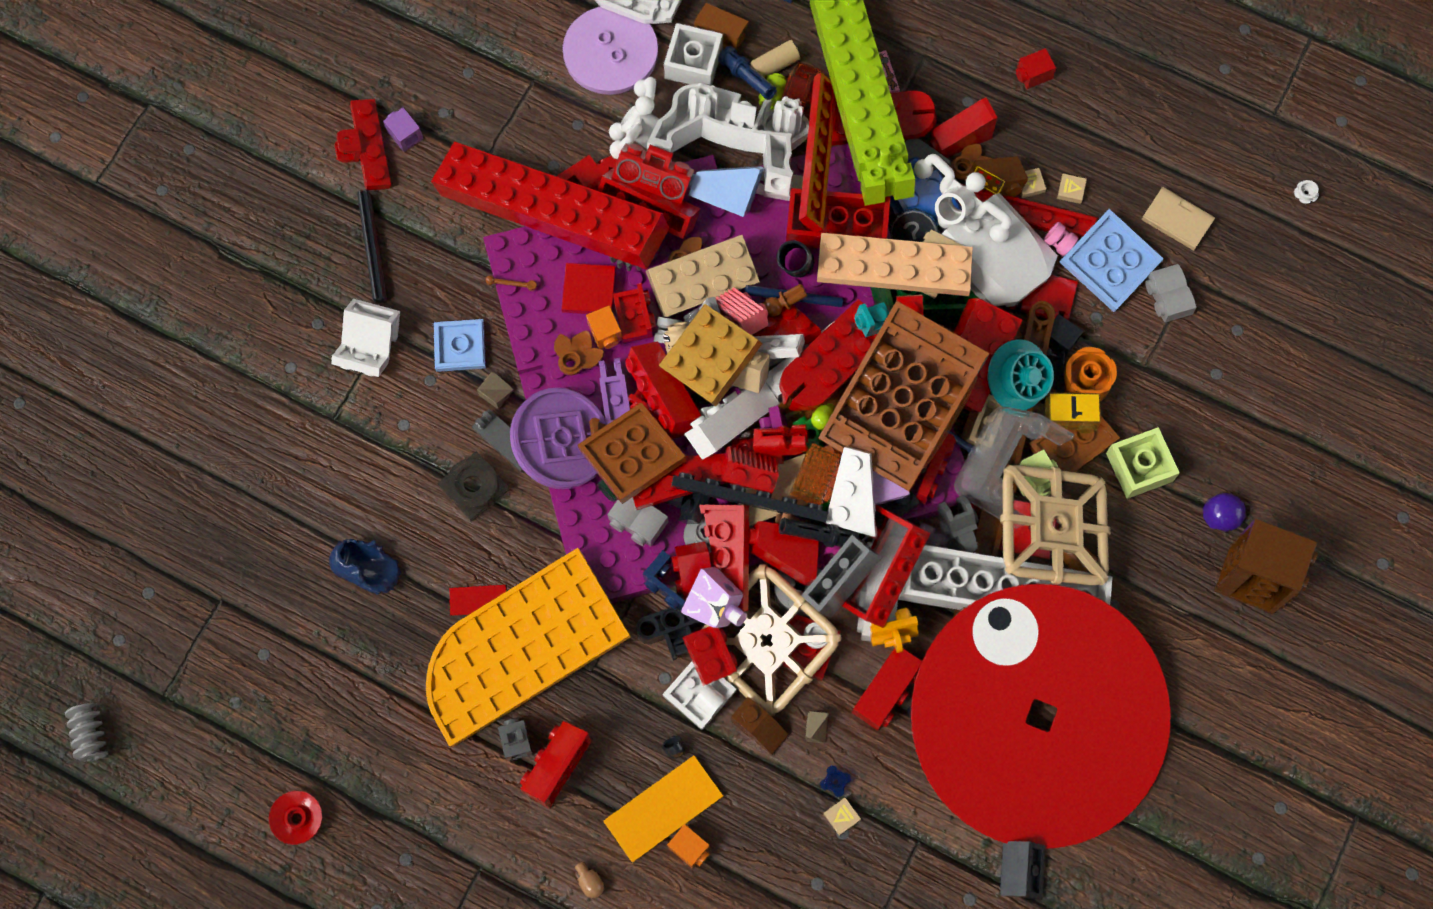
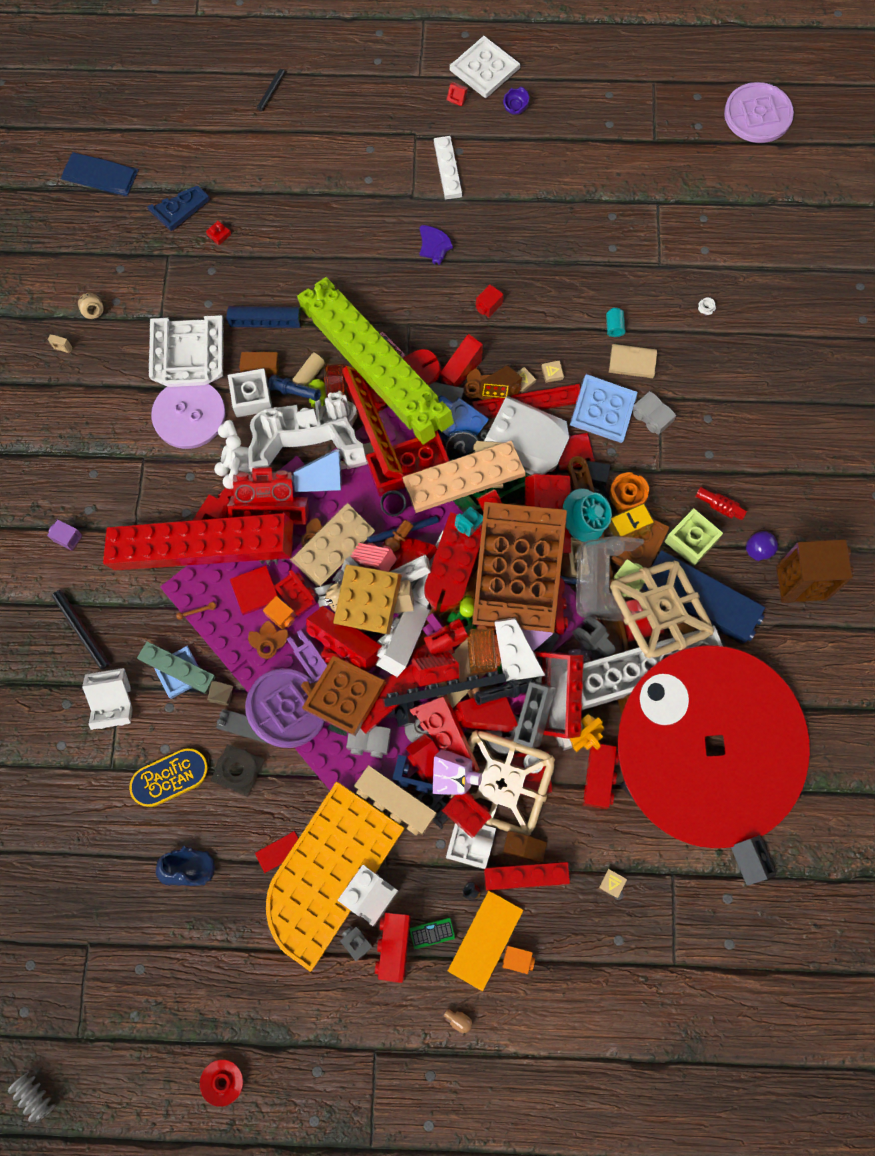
camera: 25 degrees left, 0 degrees up
red plate [334,99,391,190] -> none
dark tan slope [805,711,829,743] -> none
clear blue plate [820,766,851,797] -> none
white wheel [914,154,1012,242] -> none
bright pink wheel [1044,222,1078,256] -> none
none -> tile [130,749,208,807]
none -> sand green plate [137,642,216,694]
none -> white piece [338,865,399,926]
none -> tan brick [354,765,437,836]
none -> tile [410,918,455,950]
none -> red brick [484,862,570,891]
none -> teal brick [606,308,625,337]
none -> dark blue brick [642,550,765,644]
none -> red hinge [695,487,747,520]

